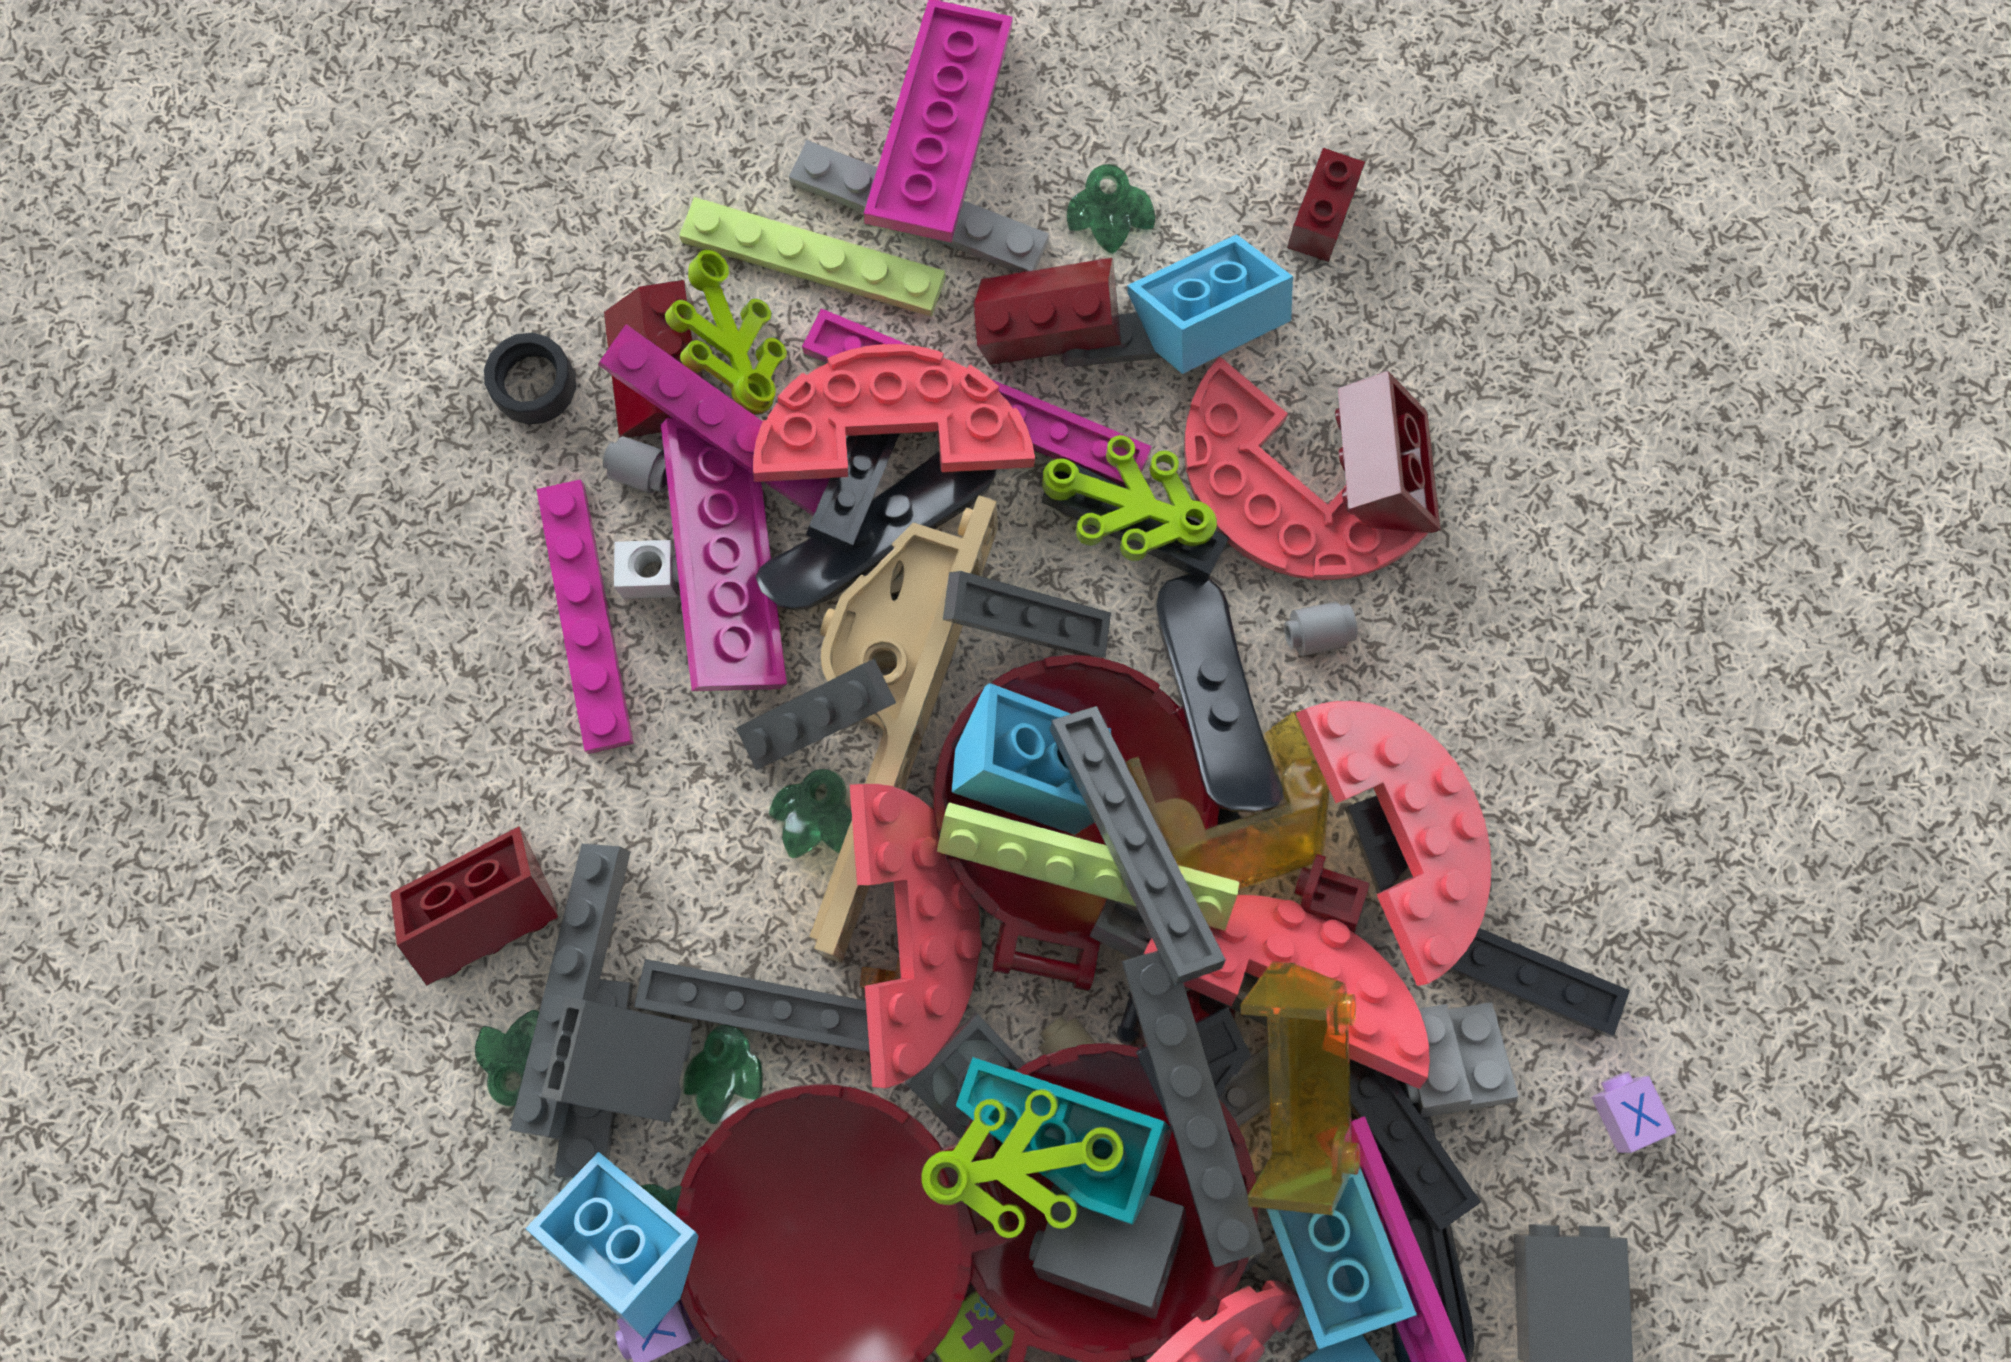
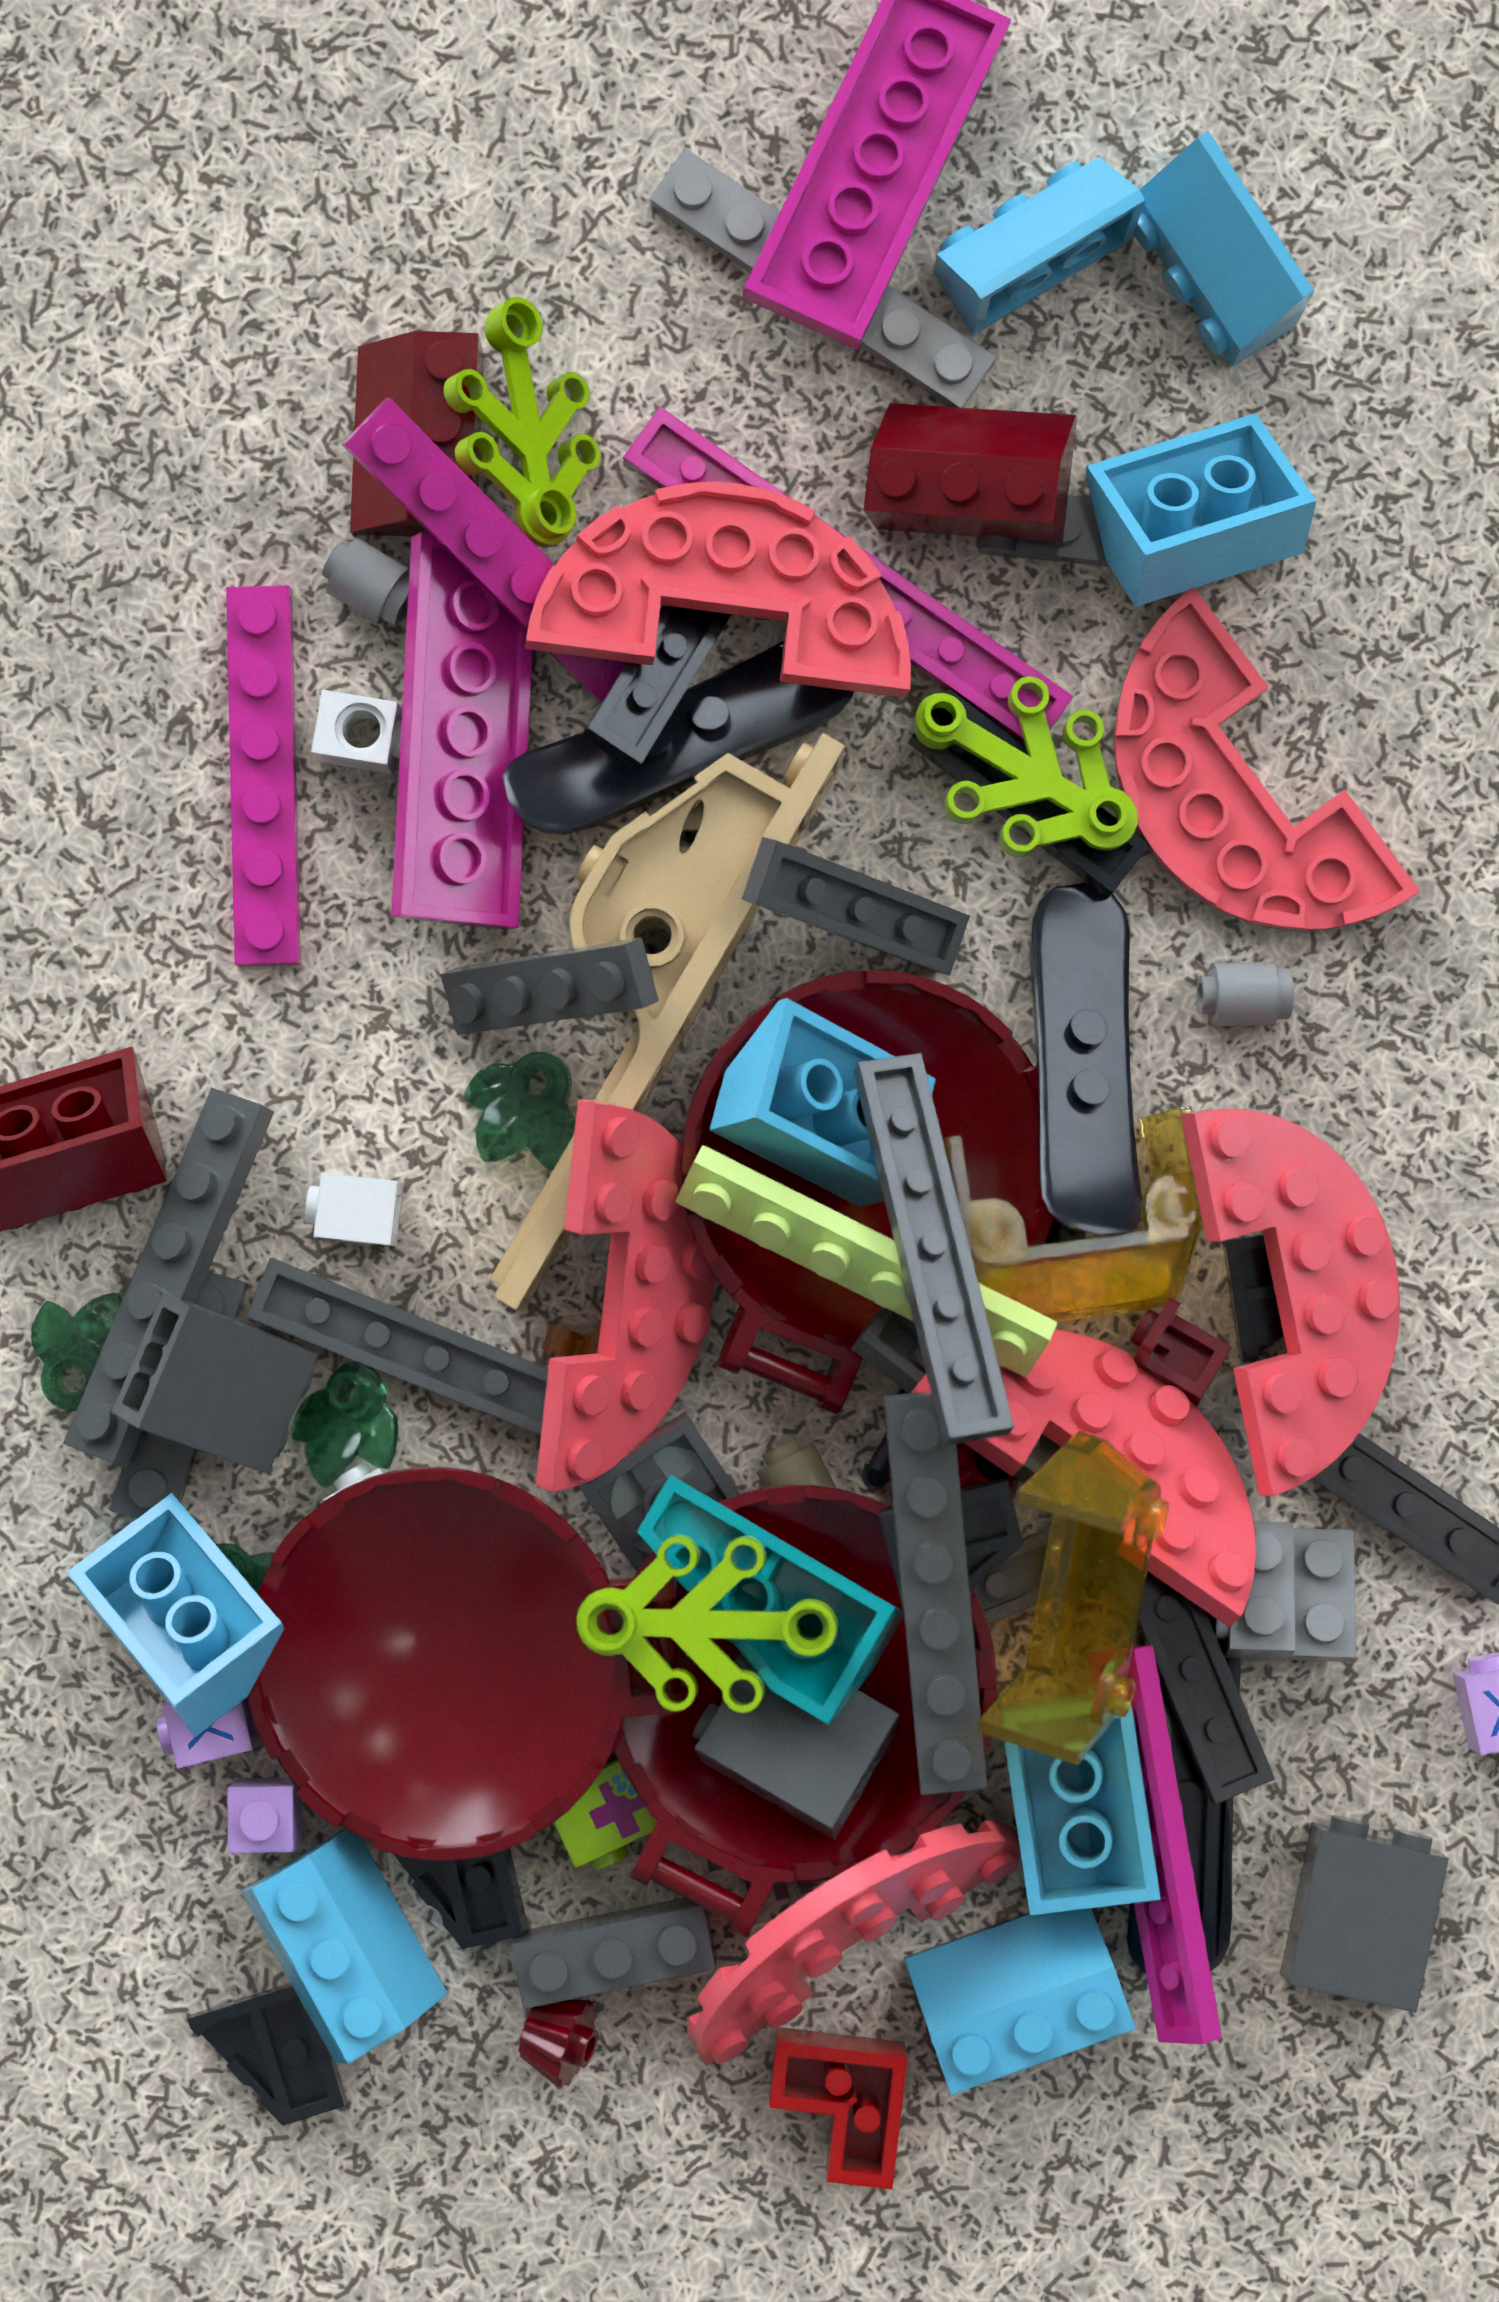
camera: 10 degrees right, 10 degrees up
black tyre [484,332,576,425] -> none
yellowish green plate [679,197,946,317] -> none
clear green plate [1067,164,1155,254] -> none
dark red brick [1287,148,1365,262] -> none
slope [1335,371,1441,533] -> none
none -> white brick [305,1173,404,1247]
none -> medium azure slope [934,157,1146,336]
none -> medium azure slope [1134,131,1314,367]

